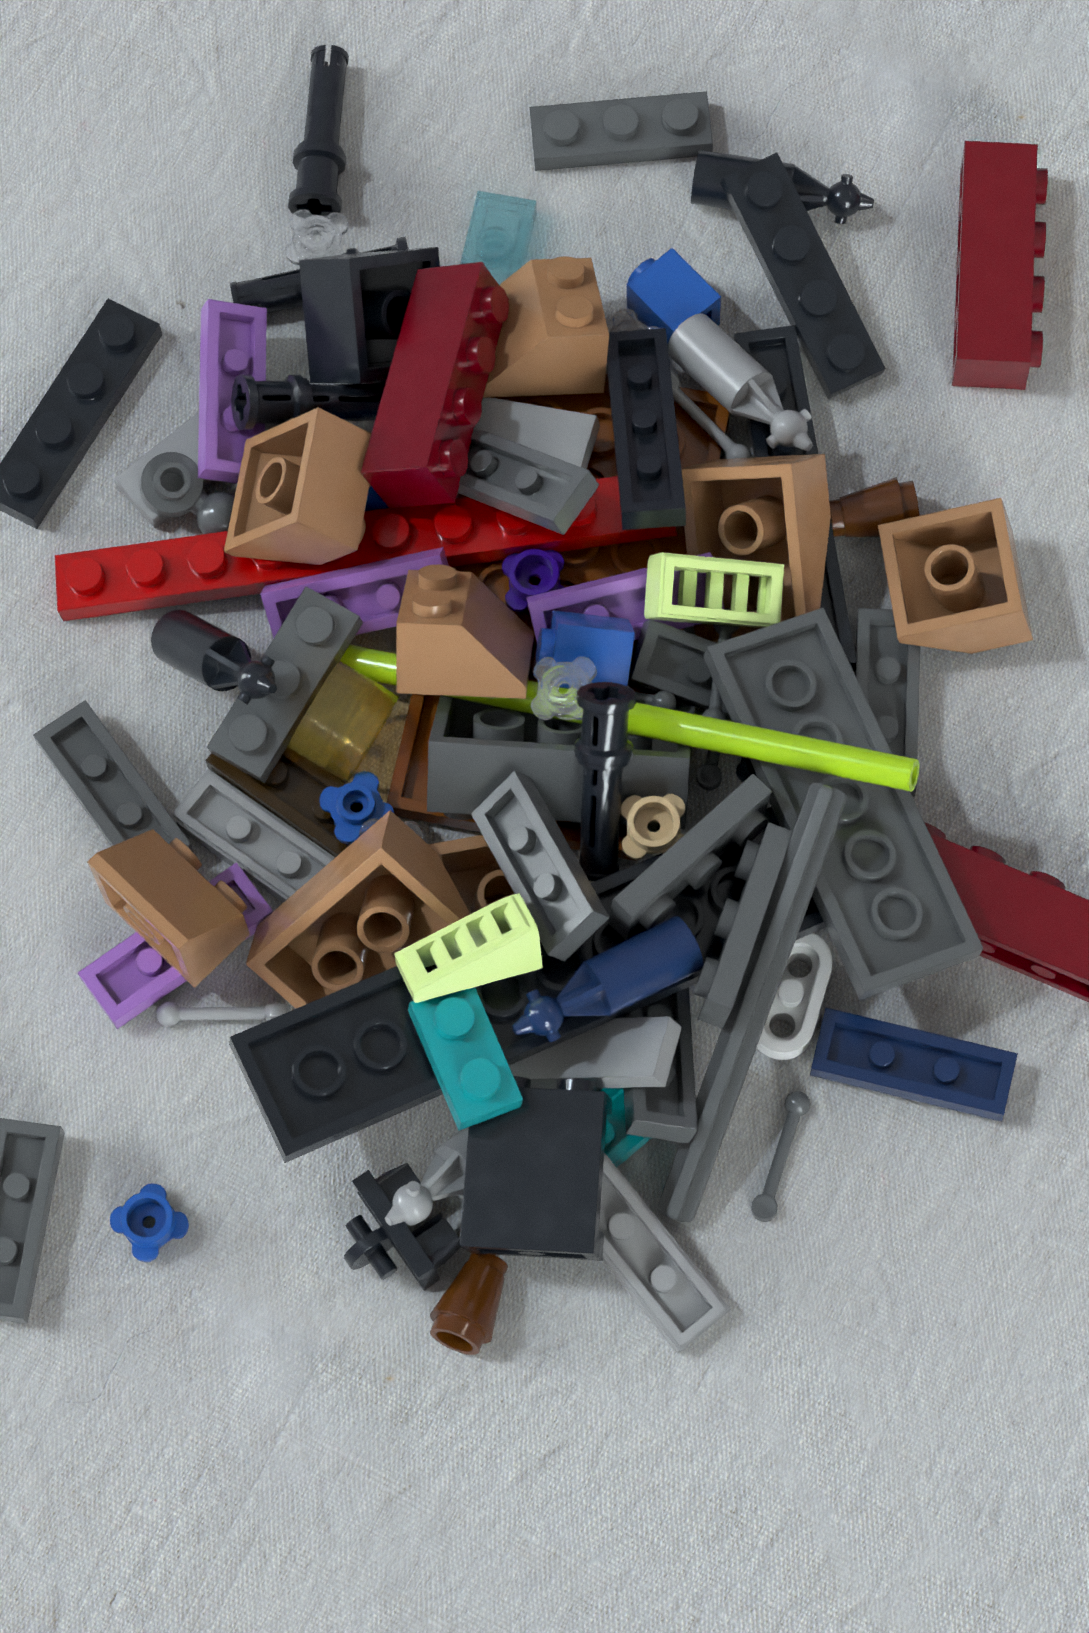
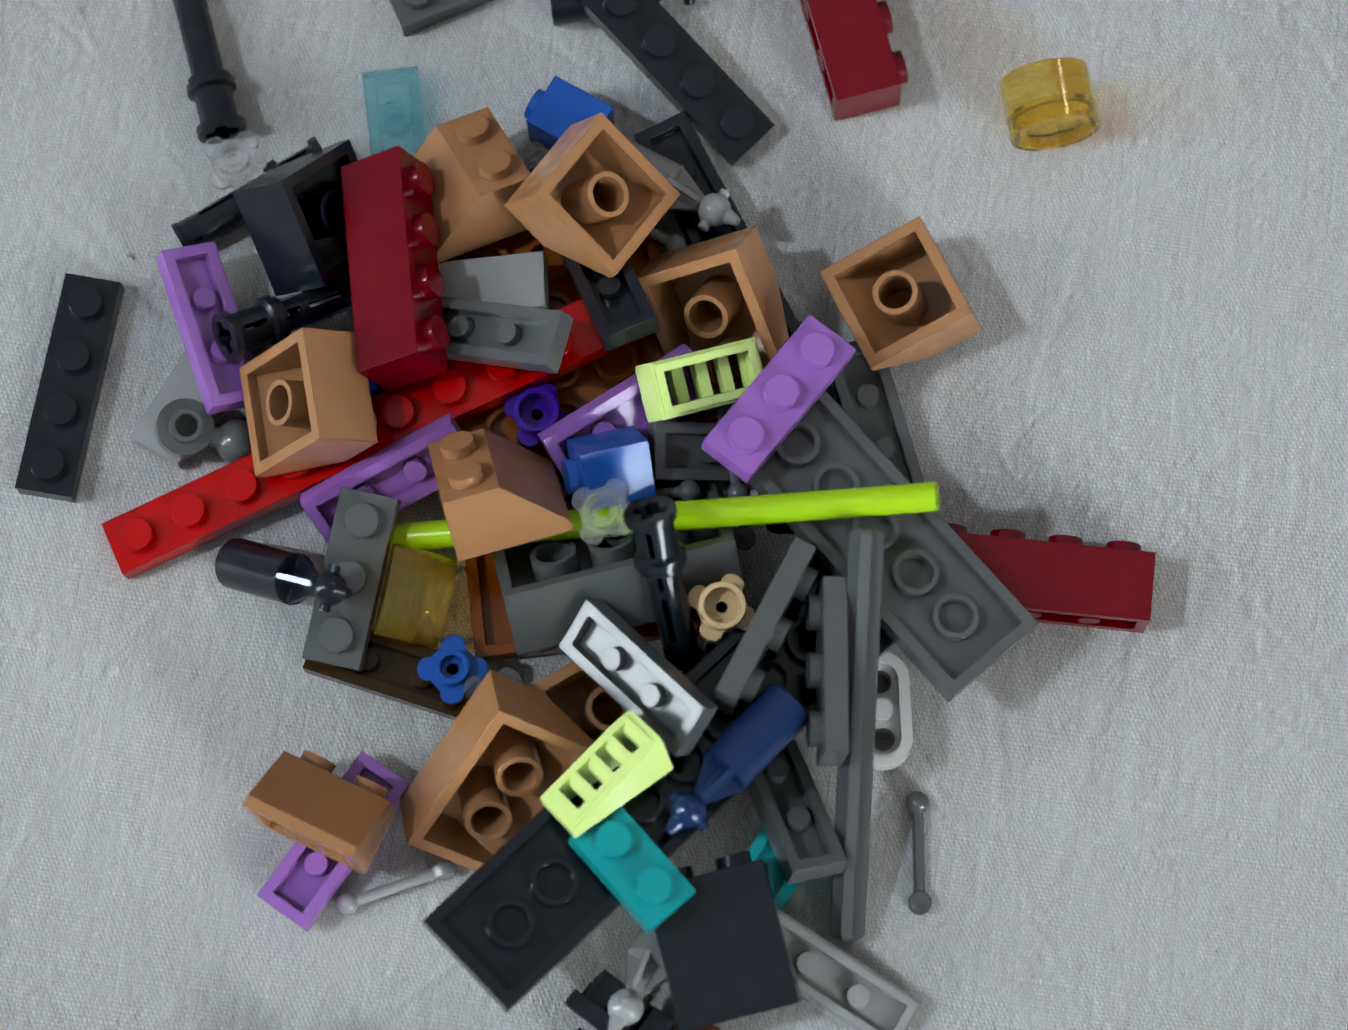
camera: 20 degrees left, 5 degrees up
dark grey plate [33,700,194,852] -> none
light grey tile [170,769,335,902] -> none
light grey tile [509,1016,682,1089] -> none
dark blue plate [810,1008,1018,1122] -> none
reddish brown cone [829,477,920,538] -> none
none -> medium nougat slope [504,113,680,278]
none -> medium lavender plate [701,315,856,484]

